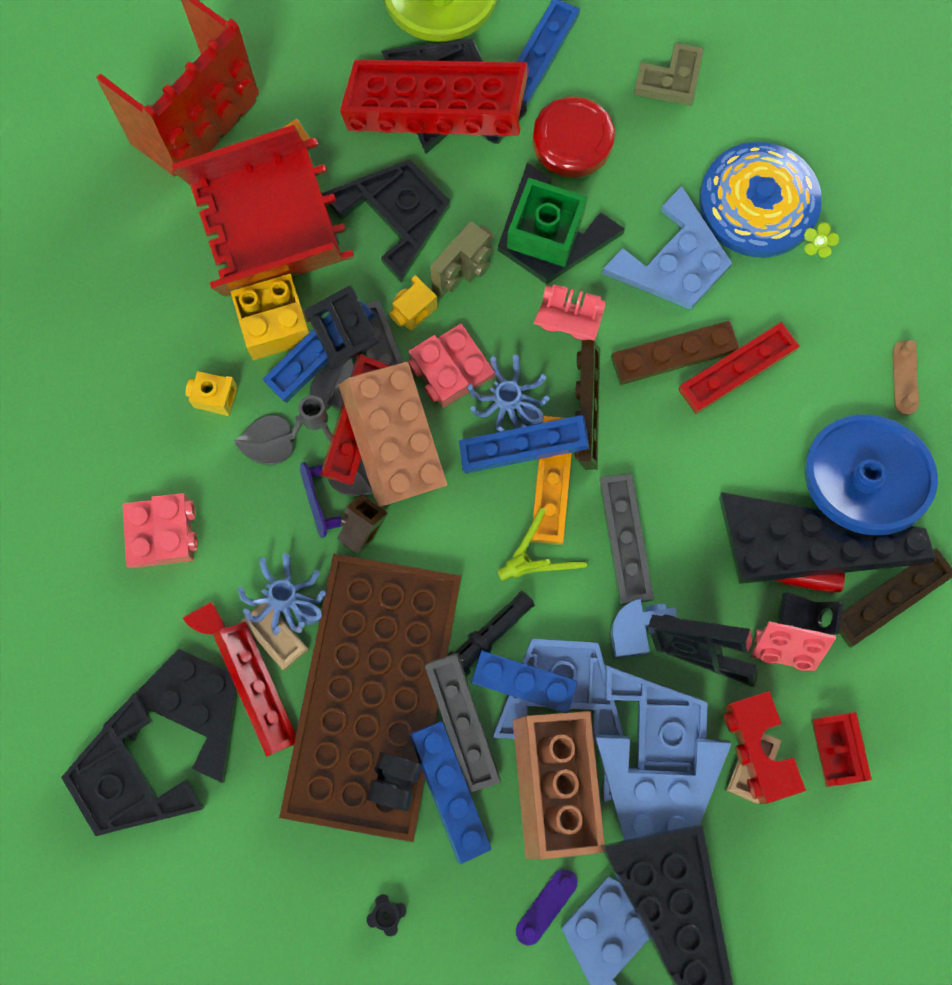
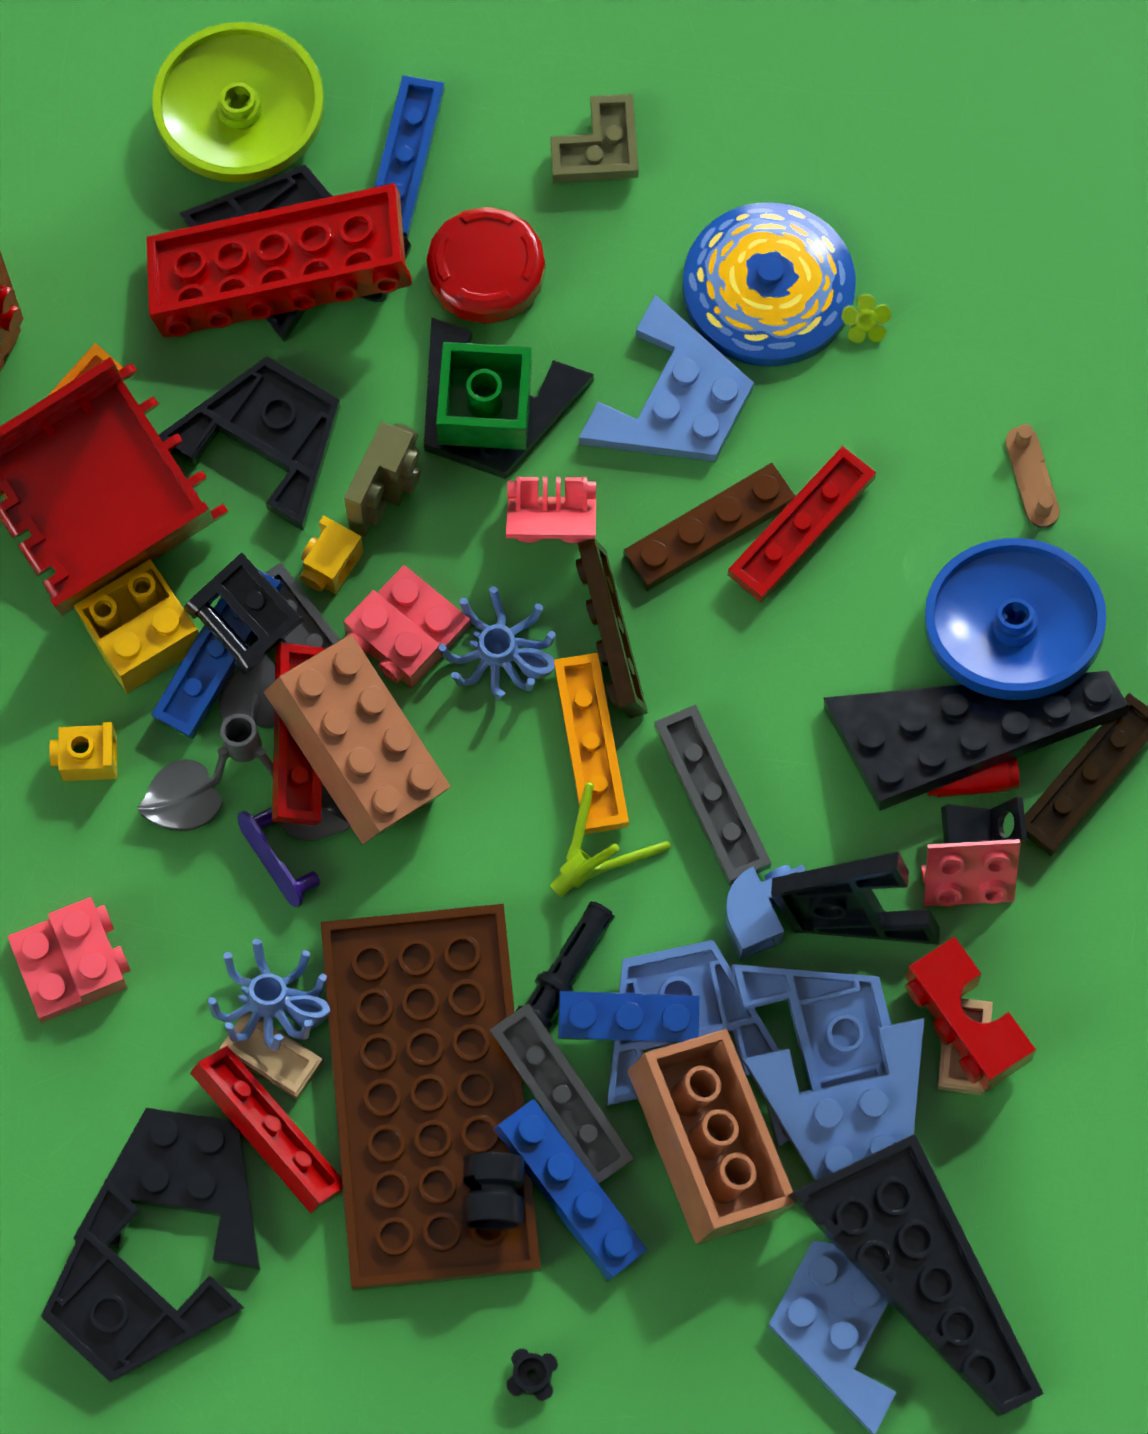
camera: 15 degrees left, 5 degrees down
red tile [183,602,227,635] -> none
dark brown brick [337,495,388,554] -> none
blue plate [459,415,589,474] -> none
dark purple piece [516,869,578,946] -> none
red hinge [811,712,872,787] -> none

